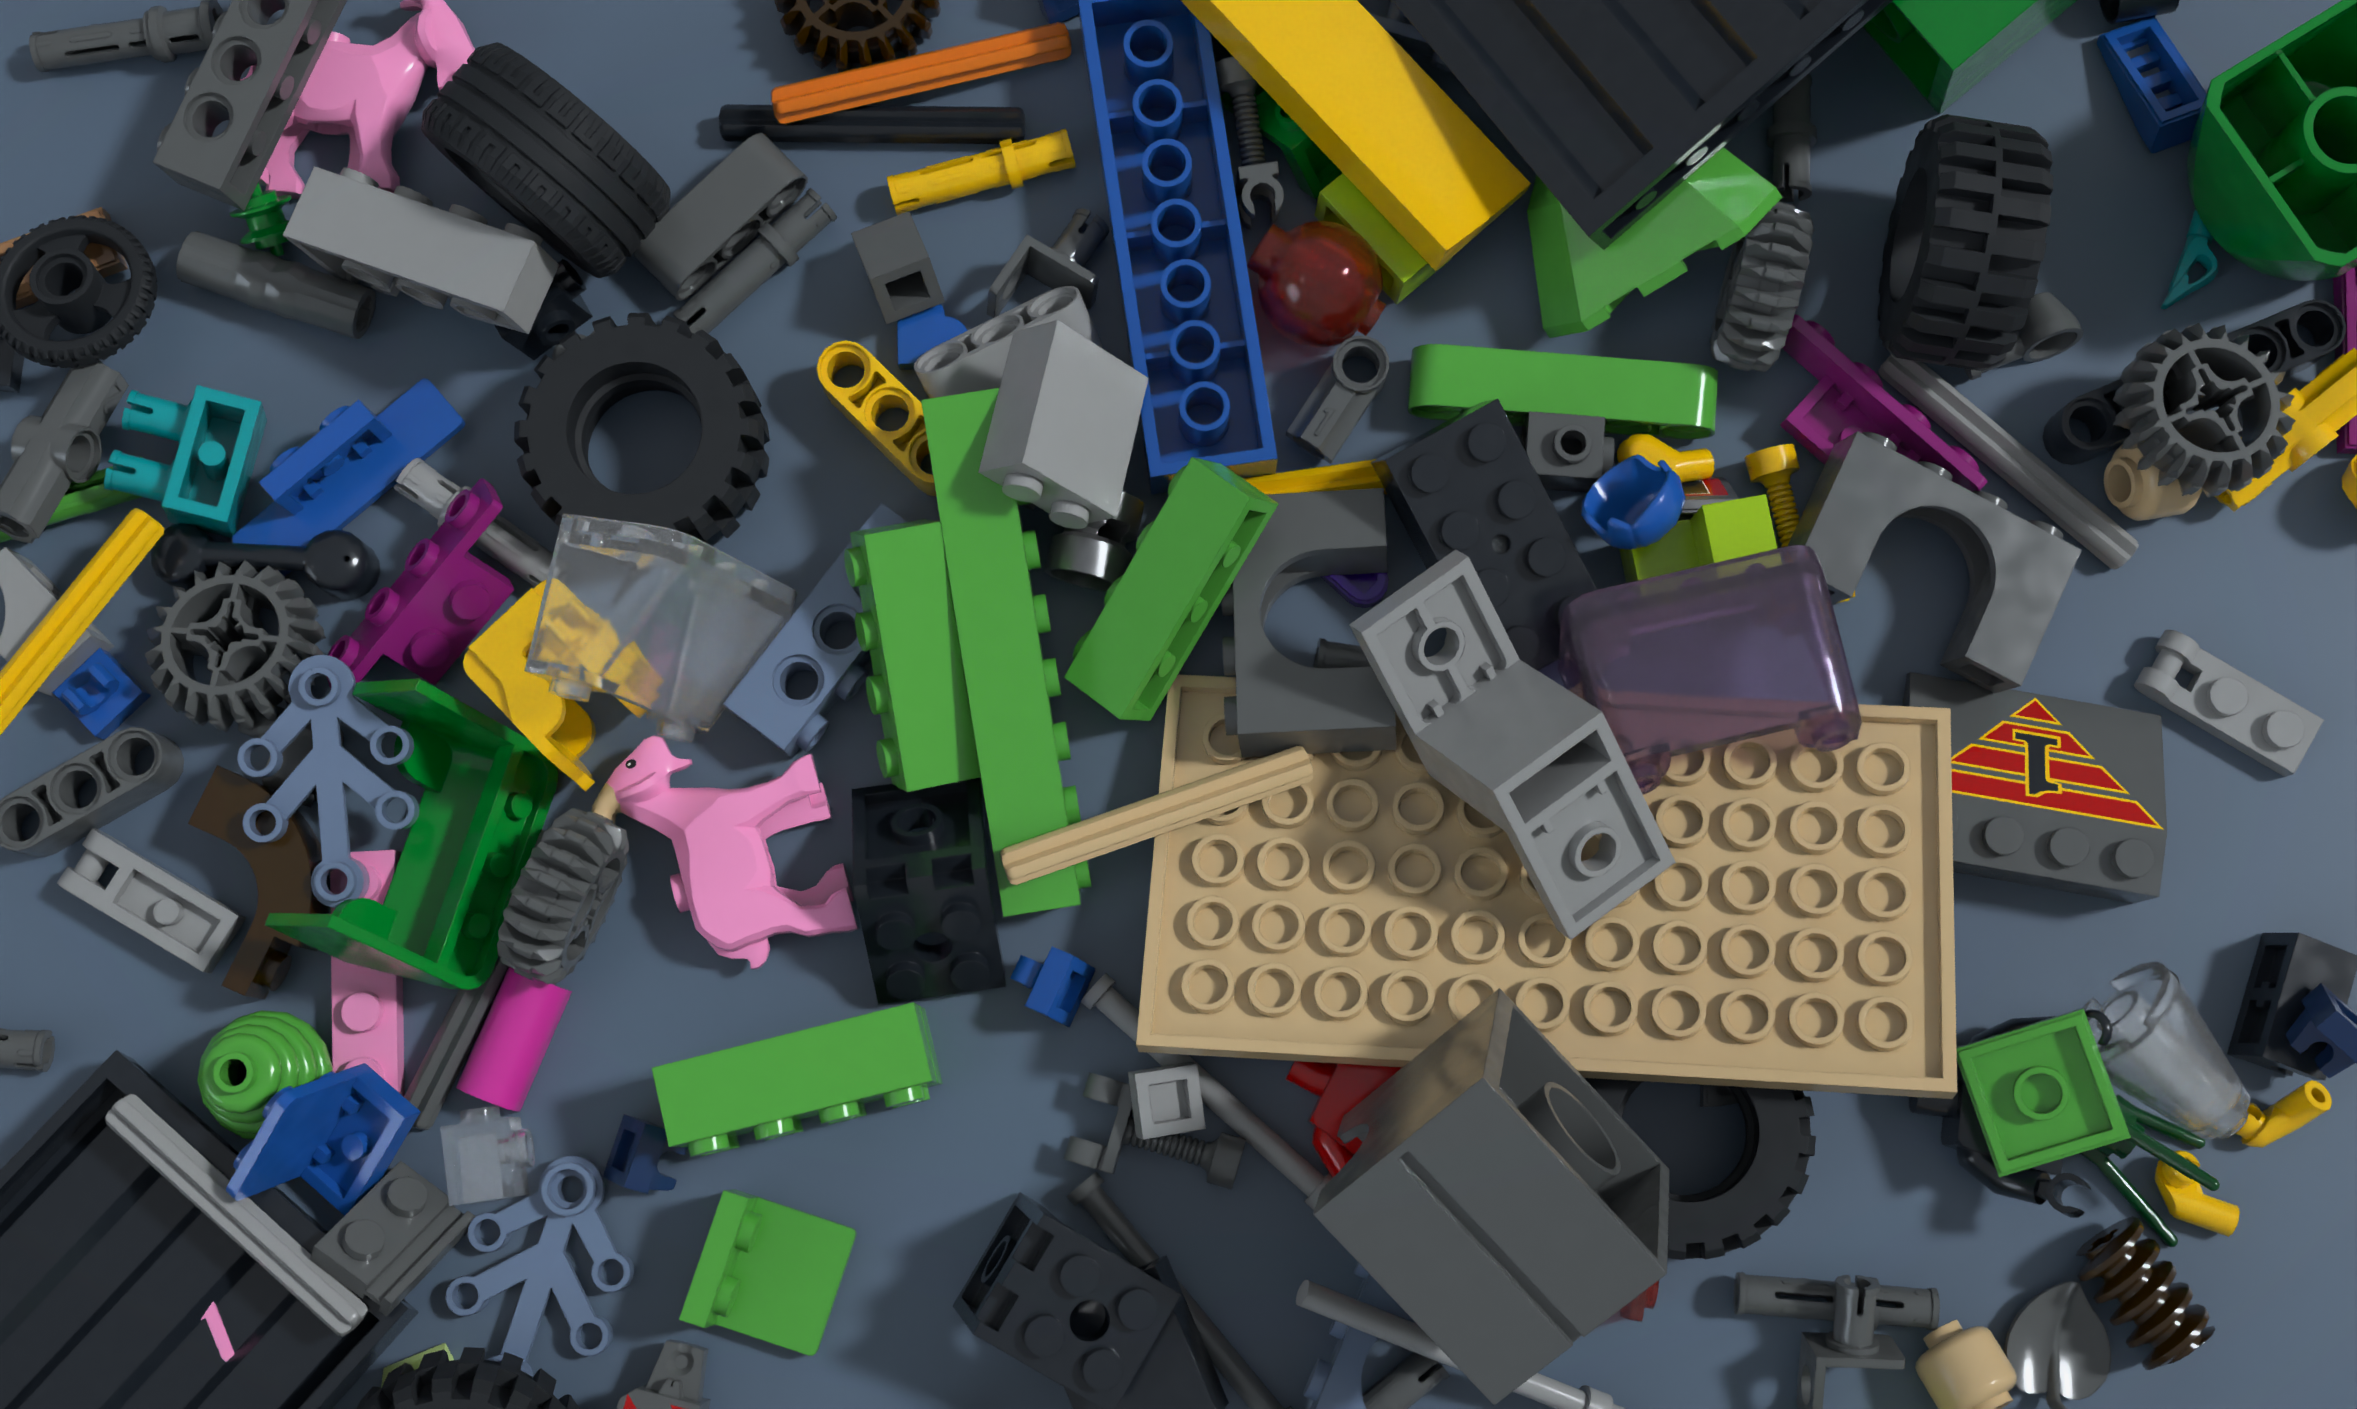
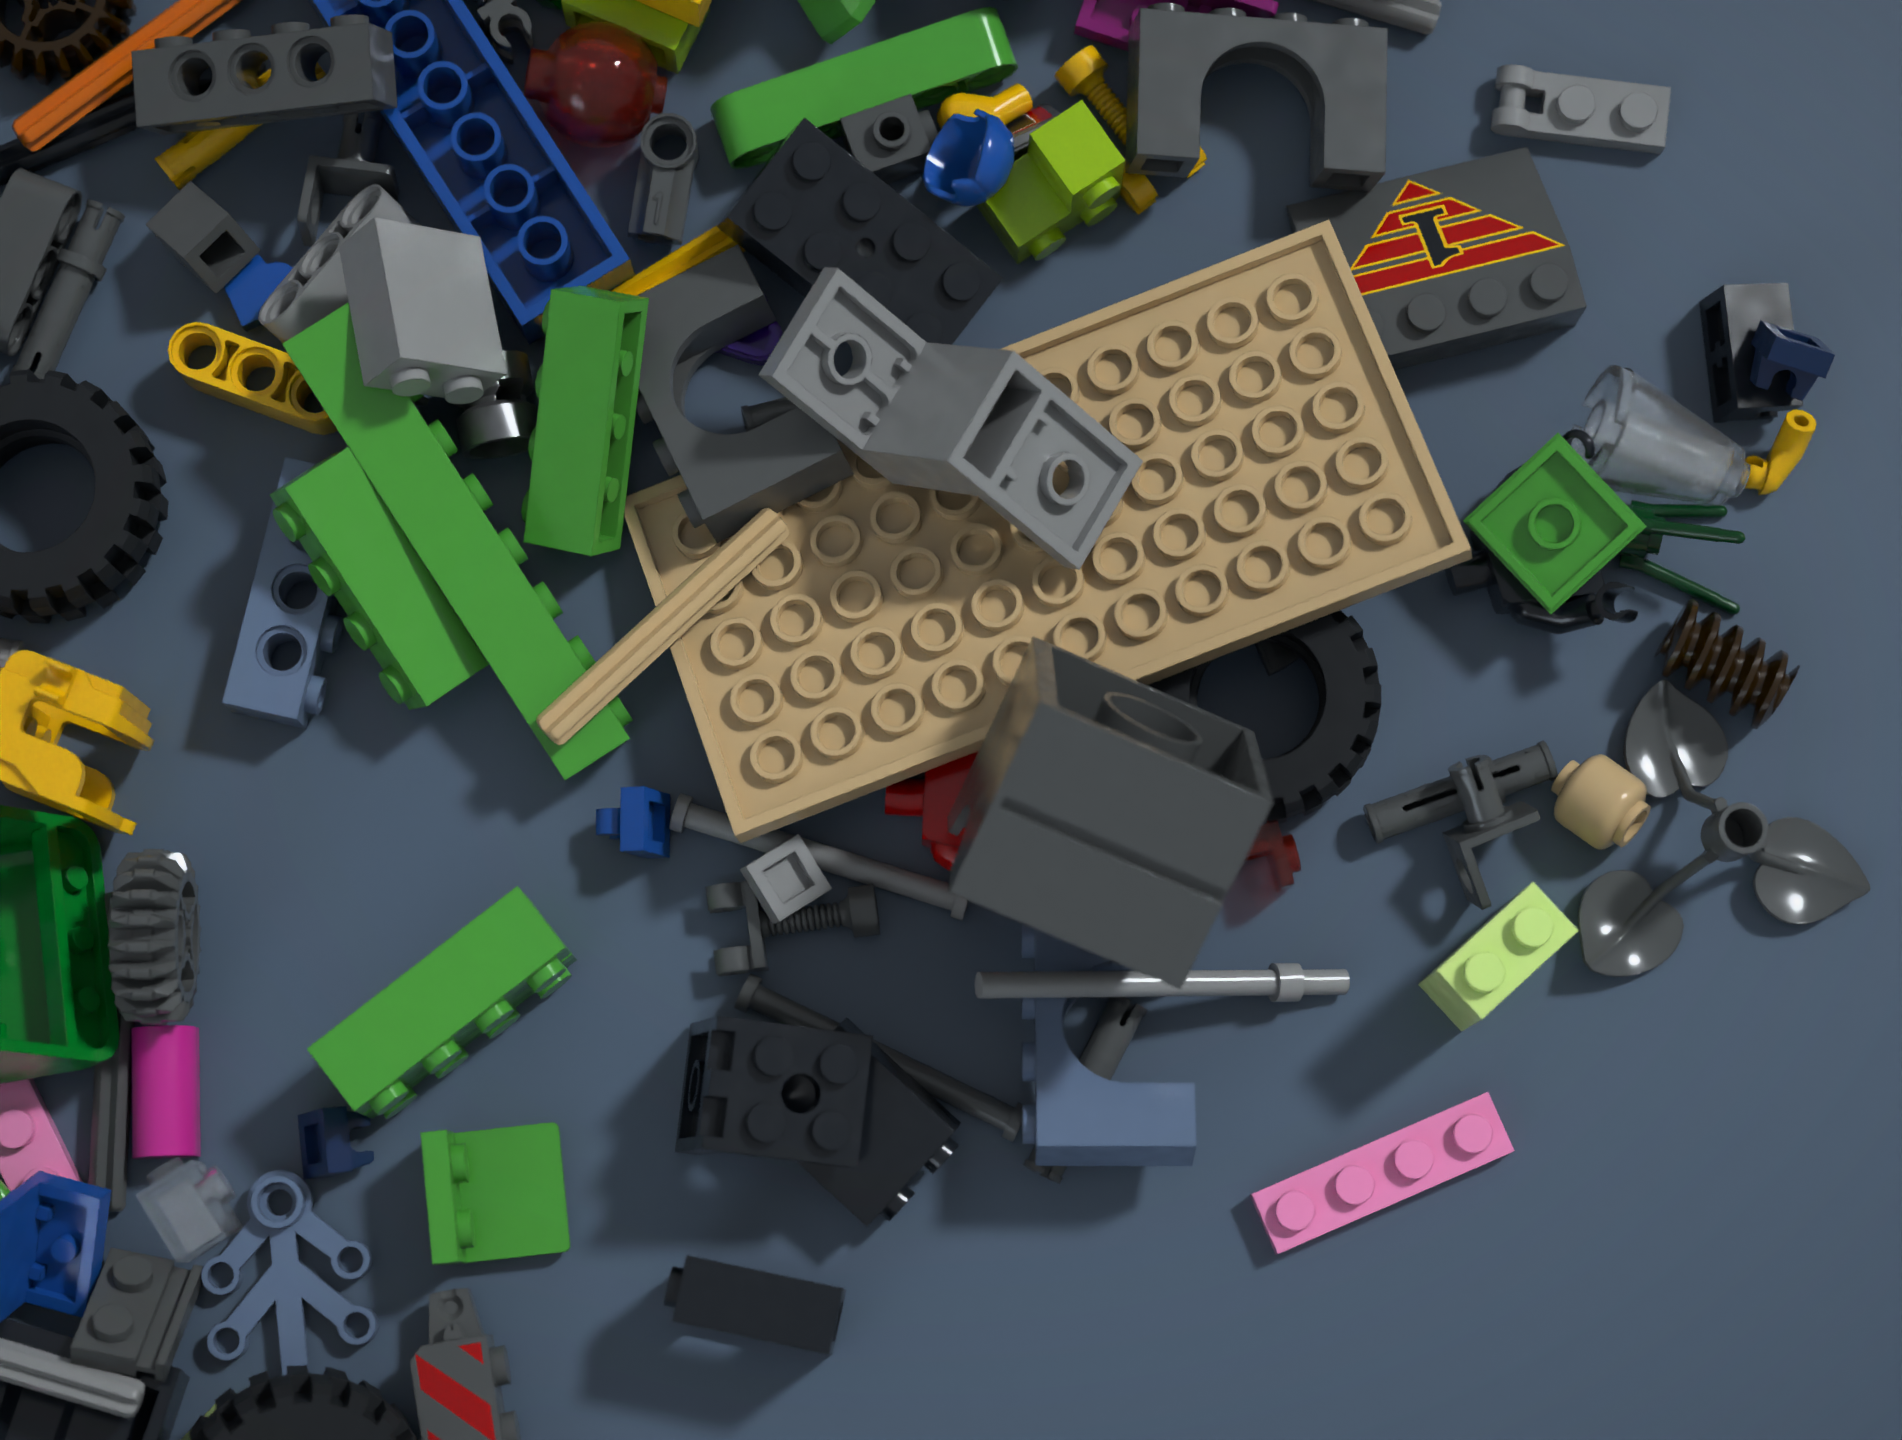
camera: 25 degrees left, 0 degrees up
clear windscreen [524,513,797,743] -> none
bright pink animal [591,735,859,969] -> none
black bracket [852,778,1006,1005] -> none
clear purple windscreen [1558,545,1862,795] -> none
yellow arm [2154,1150,2240,1237] -> none
none -> dark grey brick [131,14,397,135]

